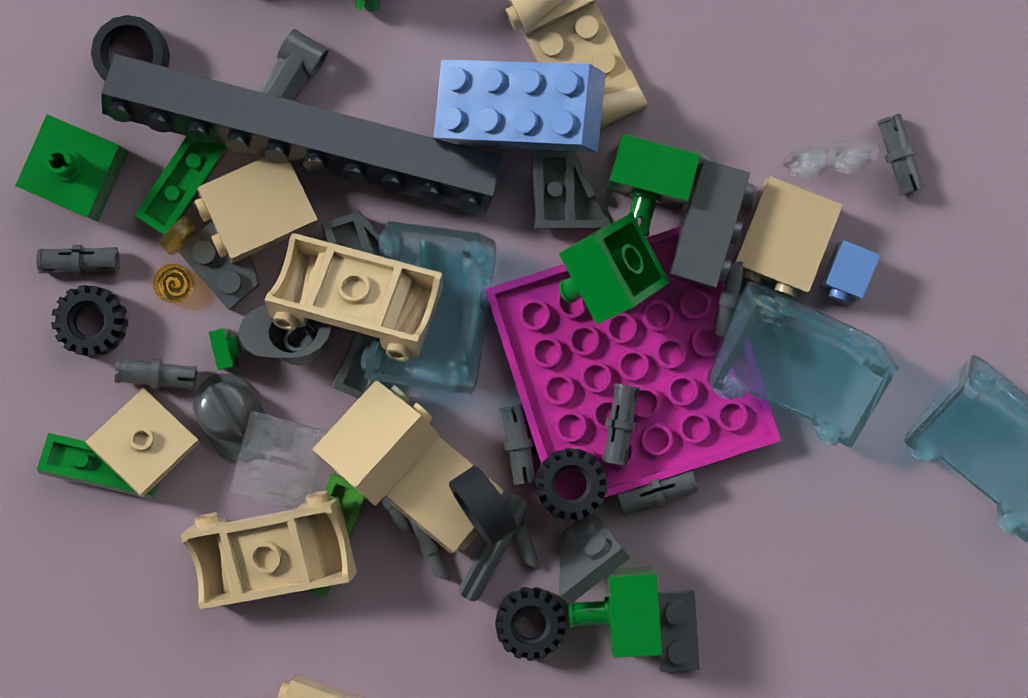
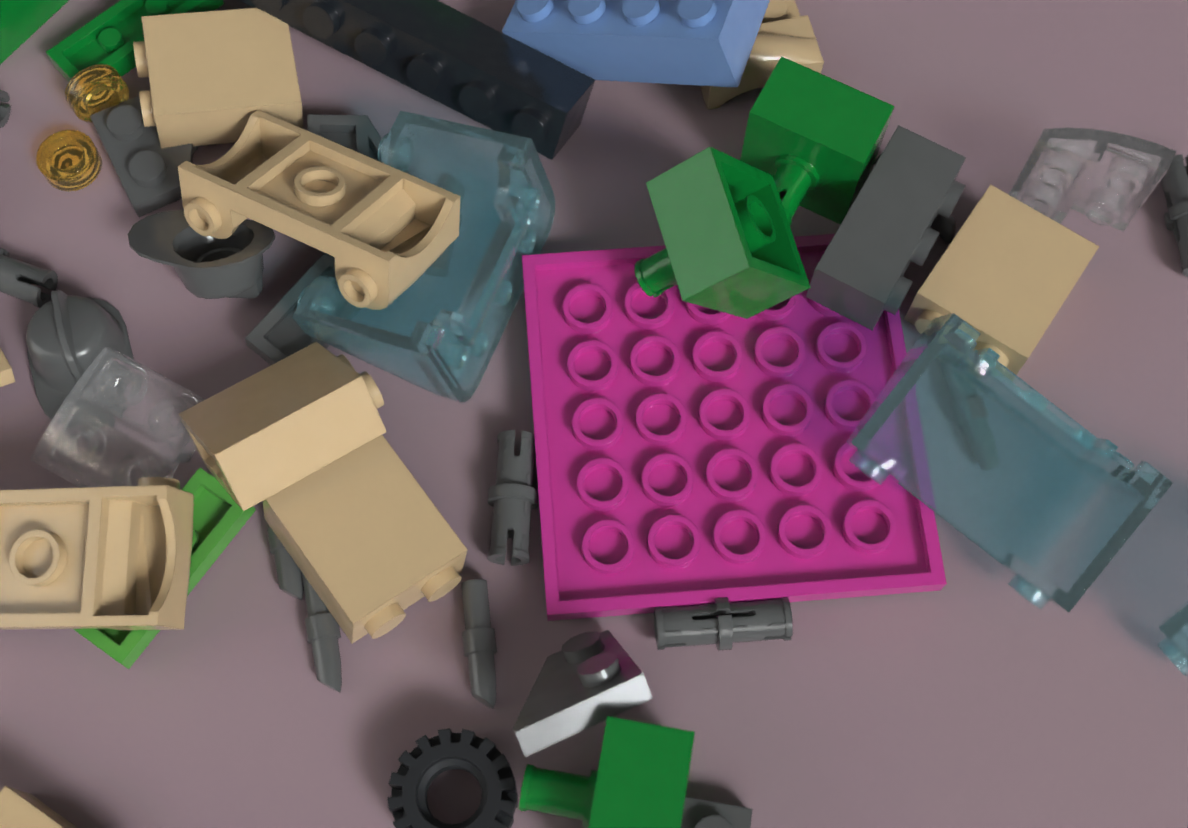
camera: 10 degrees right, 20 degrees down
green plate [208,328,242,371] -> none
black tyre [449,465,517,546] -> none
dark grey axle [459,494,529,602] -> none
dark grey wing [532,150,610,229] -> none
black tyre [535,448,607,521] -> none
dark grey pin [602,383,640,466] -> none
dark grey piece [714,261,743,337] -> none
medium blue brick [820,240,880,304] -> none

